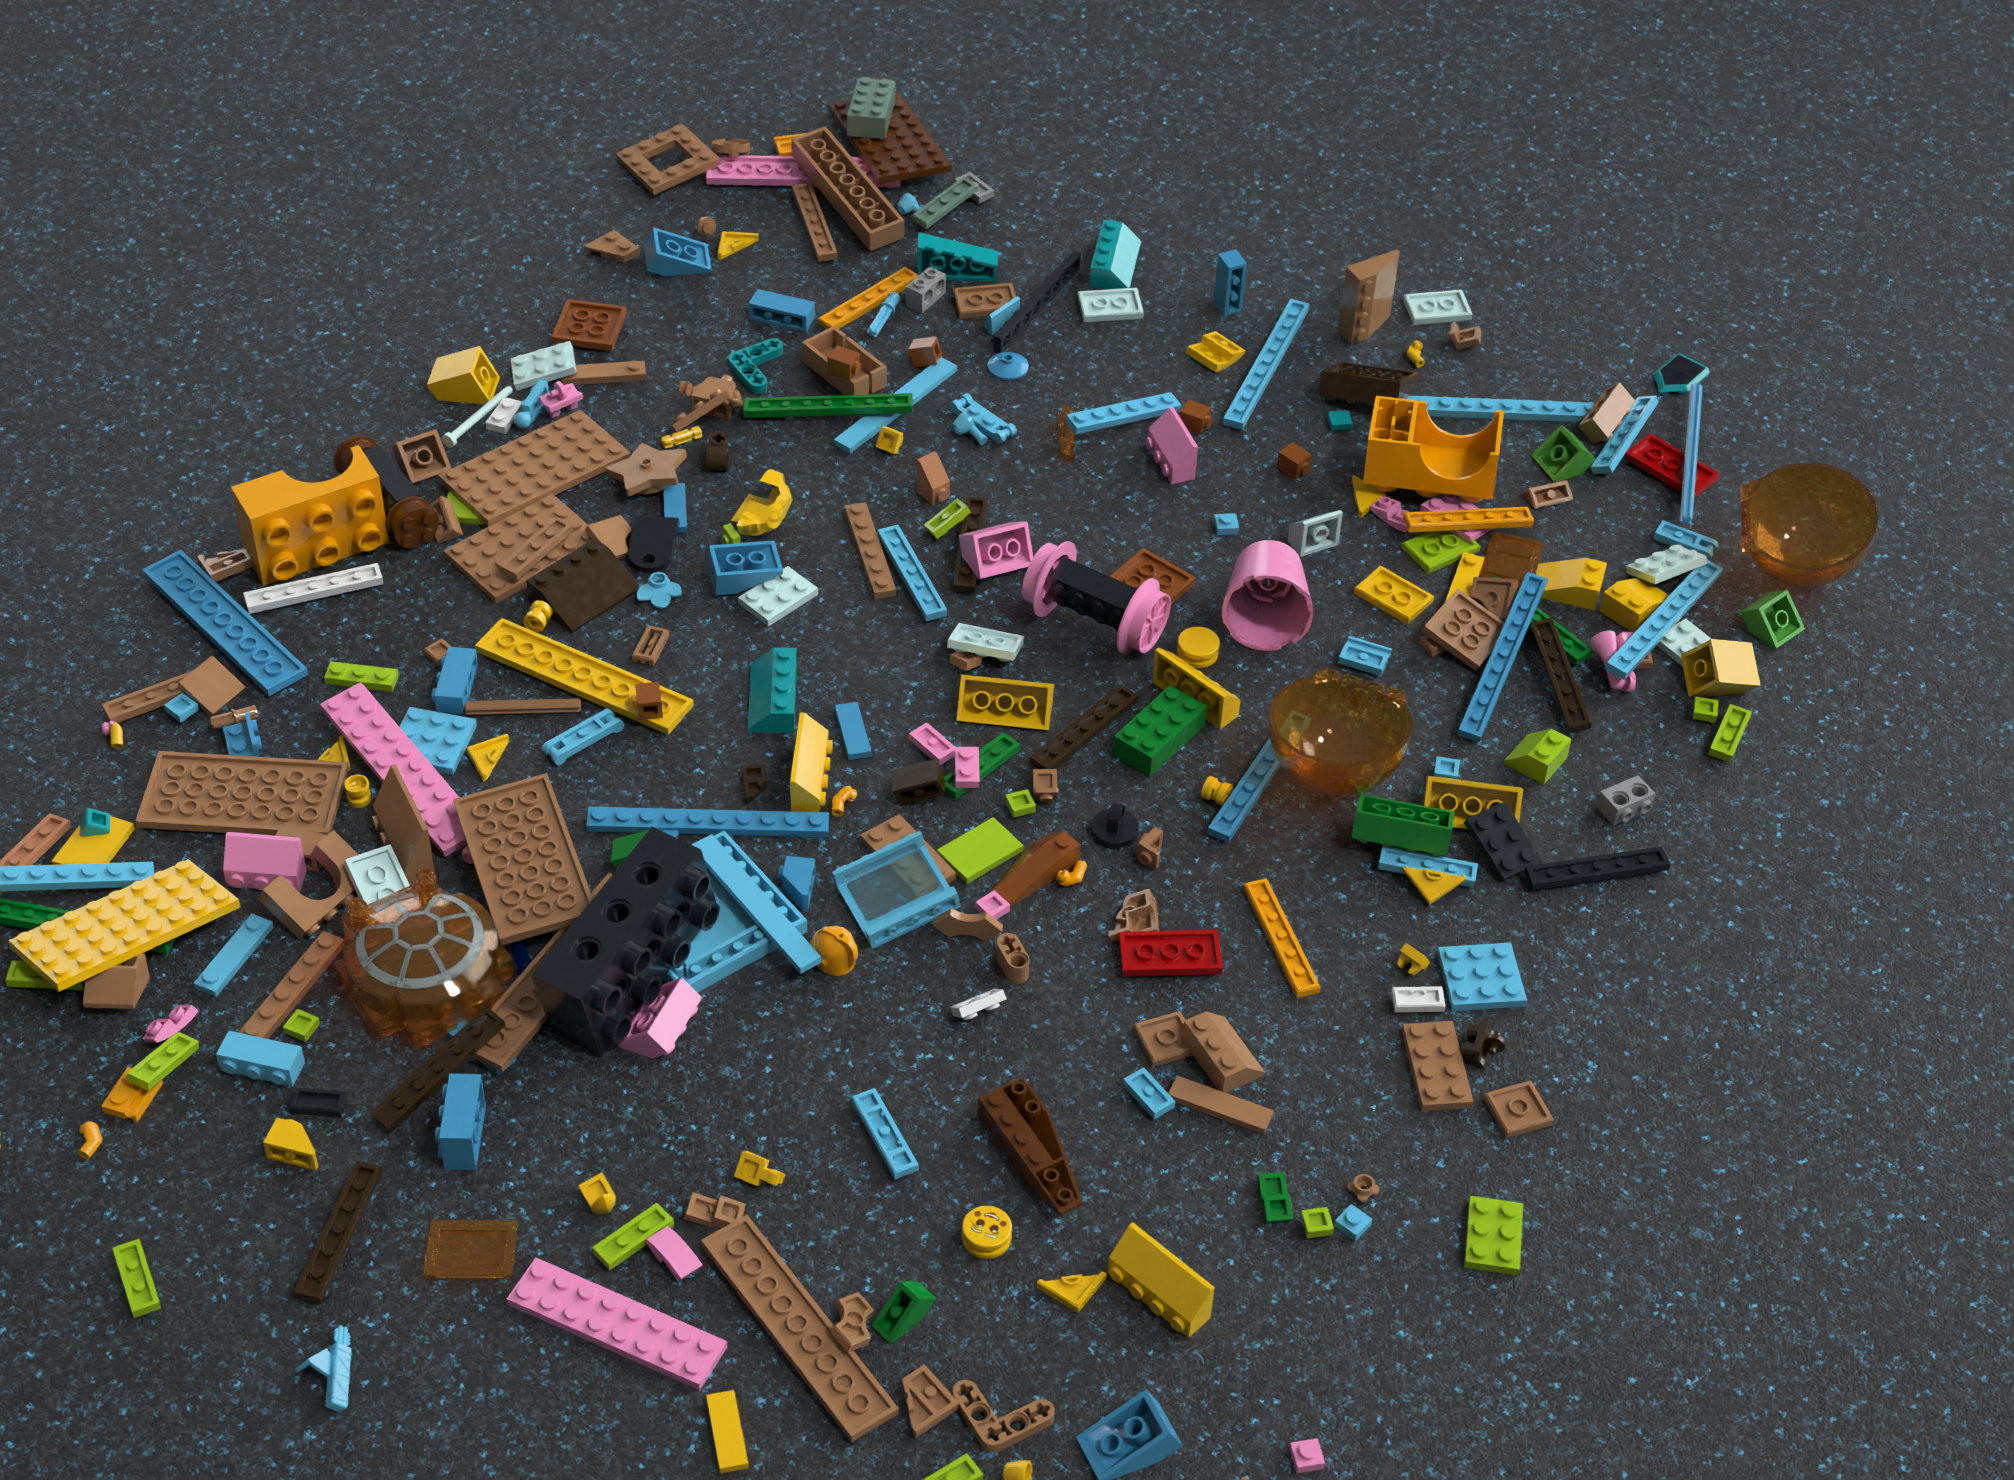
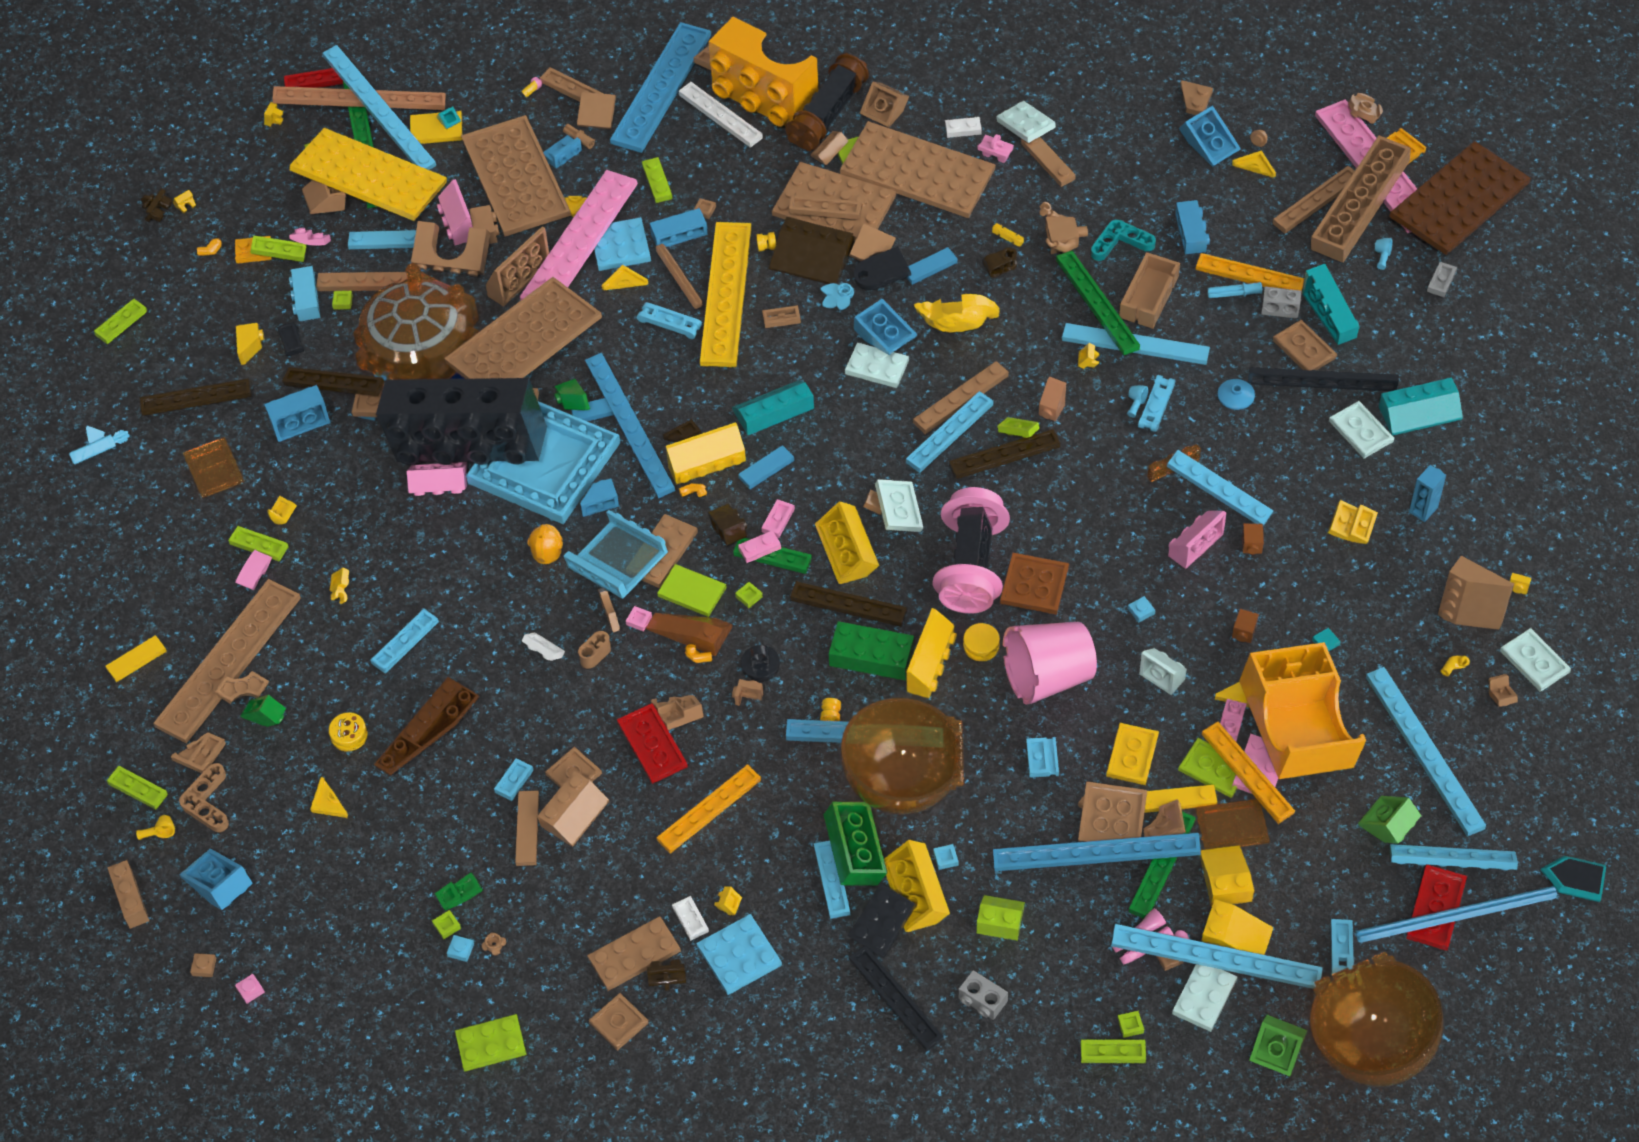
camera: 70 degrees right, 10 degrees up
medium azure plate [164,693,199,722] -> none
light aqua plate [343,844,420,925] -> none
yellow wheel [344,775,371,808] -> none
yellow slope [427,346,500,405] -> none
light aqua bar [442,386,513,448] -> none
bright pink plate [507,1258,727,1390] -> none
medium azure plate [514,379,549,429] -> none
dark orange plate [551,299,627,351] -> none
medium nougat plate [606,443,687,496] -> none
medium nougat plate [616,124,721,195] -> none
dark orange brick [635,682,663,720] -> none
medium nougat plate [672,389,730,432] -> none
medium nougat slope [684,1192,746,1228] -> none
medium azure tile [692,834,822,974] -> none
lime plate [721,523,741,544] -> none
dark orange brick [827,345,861,381] -> none
sand green brick [847,77,895,139] -> none
dark orange brick [908,336,942,367] -> none
sand green tile [911,177,978,229] -> none
bright pink slope [959,522,1033,579] -> none
medium azure slope [983,296,1020,335] -> none
medium nougat bracket [1033,769,1058,802] -> none
yellow slope [1108,1222,1215,1338] -> none
medium azure plate [1223,299,1310,430] -> none
dark brown slope [1319,362,1420,406] -> none
yellow tile [1403,866,1466,906] -> none
medium nougat slope [1524,480,1573,509] -> none
dark brown plate [1530,618,1592,733] -> none
brick [1579,382,1635,444] -> none
light aqua plate [1626,545,1707,584] -> none
yellow slope [1681,639,1761,698] -> none

